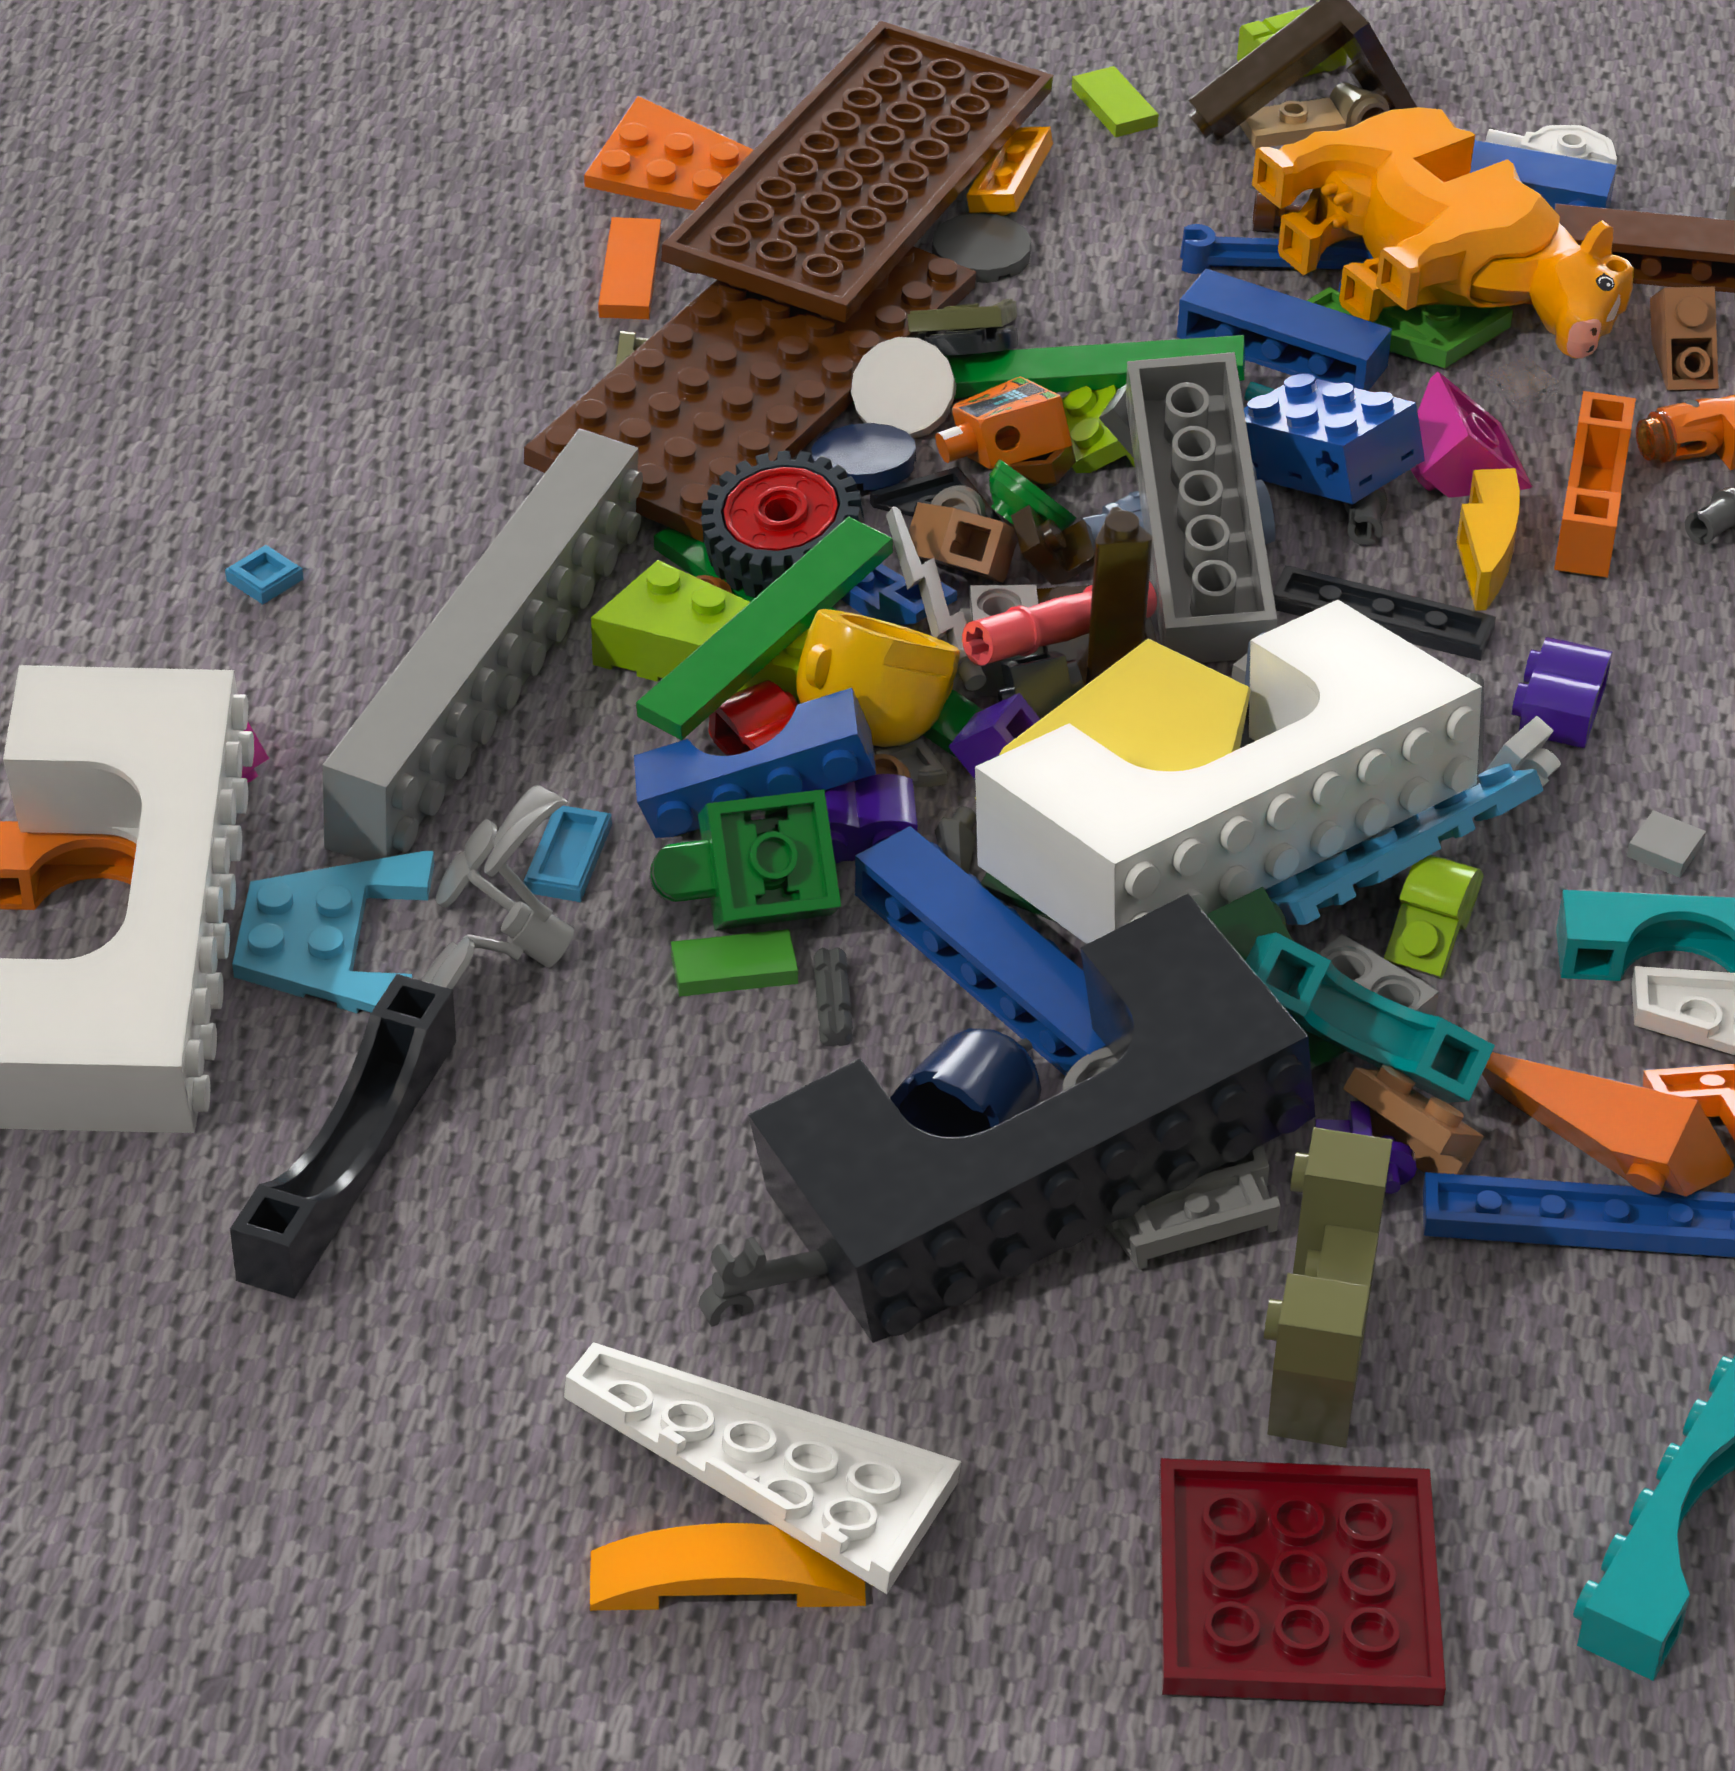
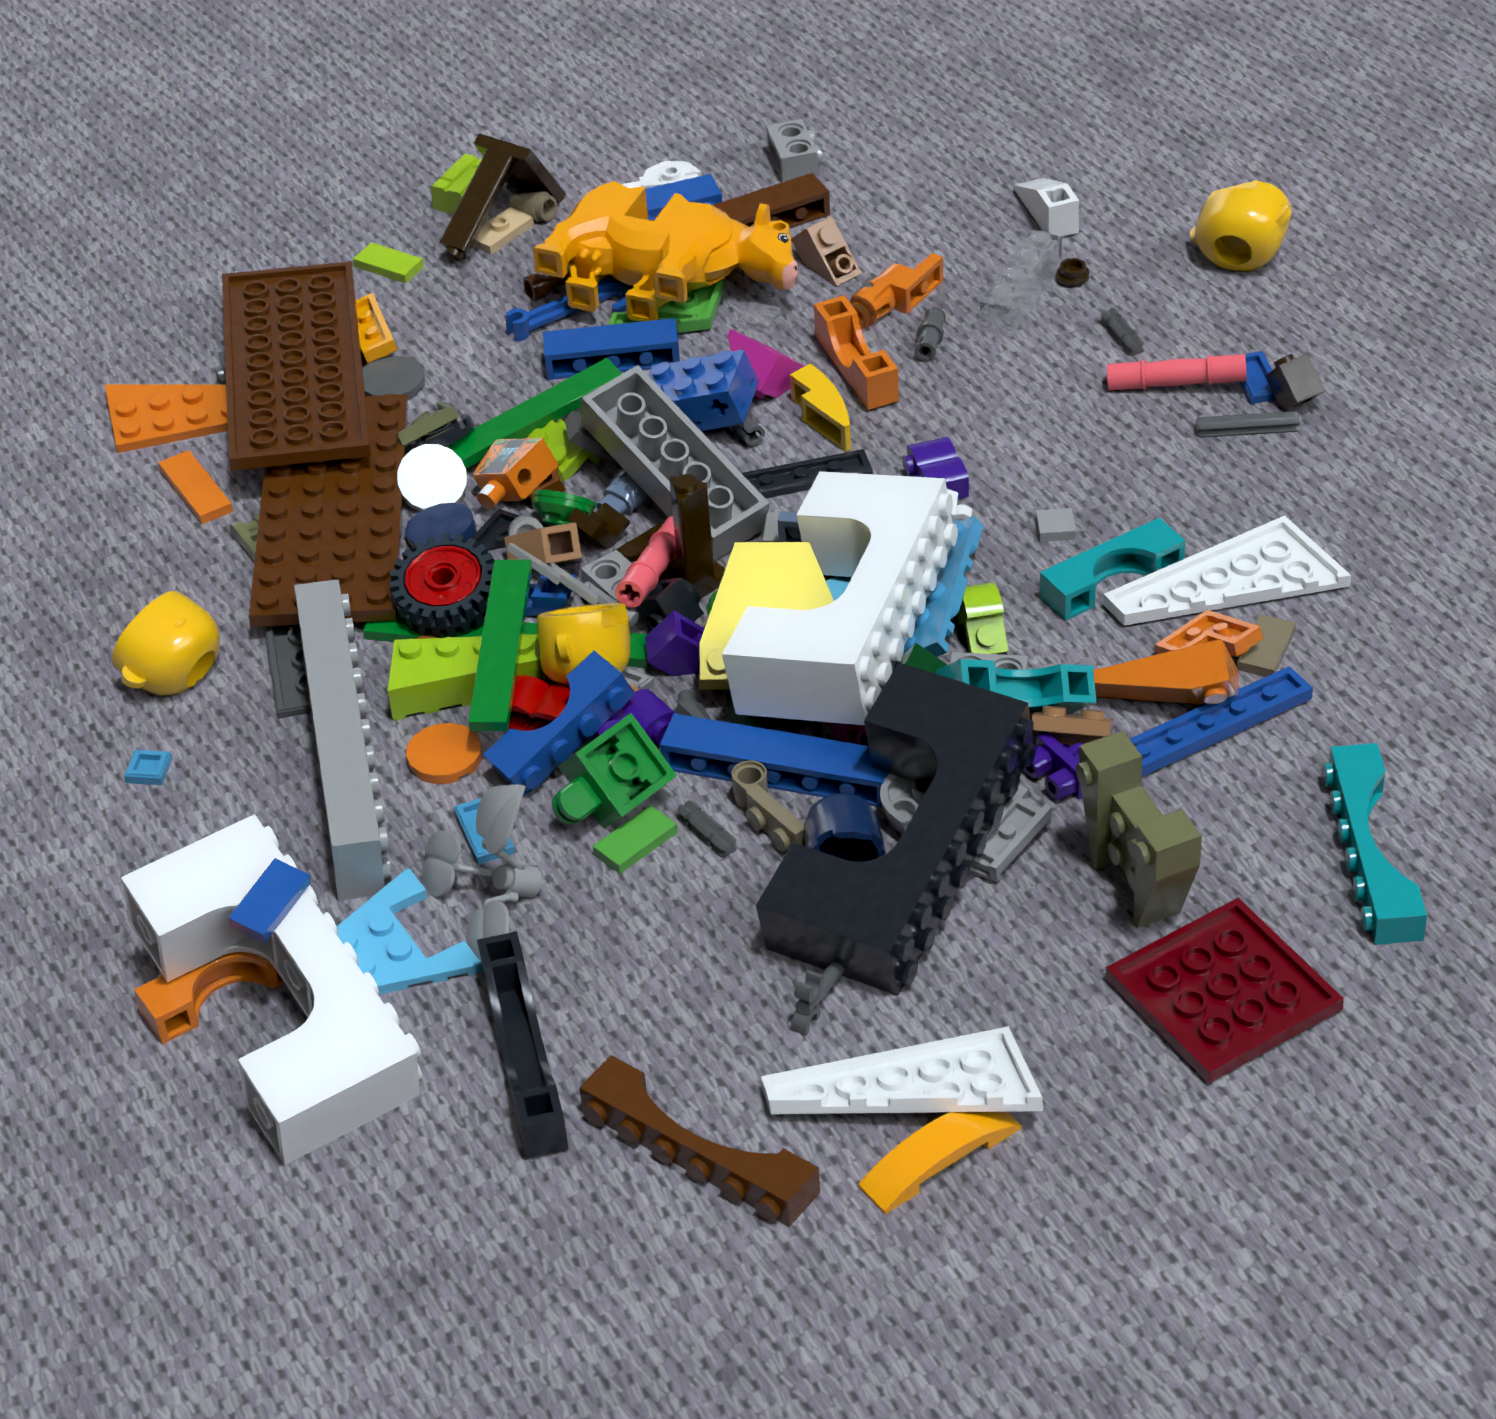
camera: 30 degrees left, 0 degrees up
none -> yellow piece [112,591,220,696]
none -> blue tile [228,858,311,943]
none -> orange tile [406,723,482,784]
none -> reddish brown arch [579,1055,820,1227]
none -> dark tan plate [732,760,806,852]

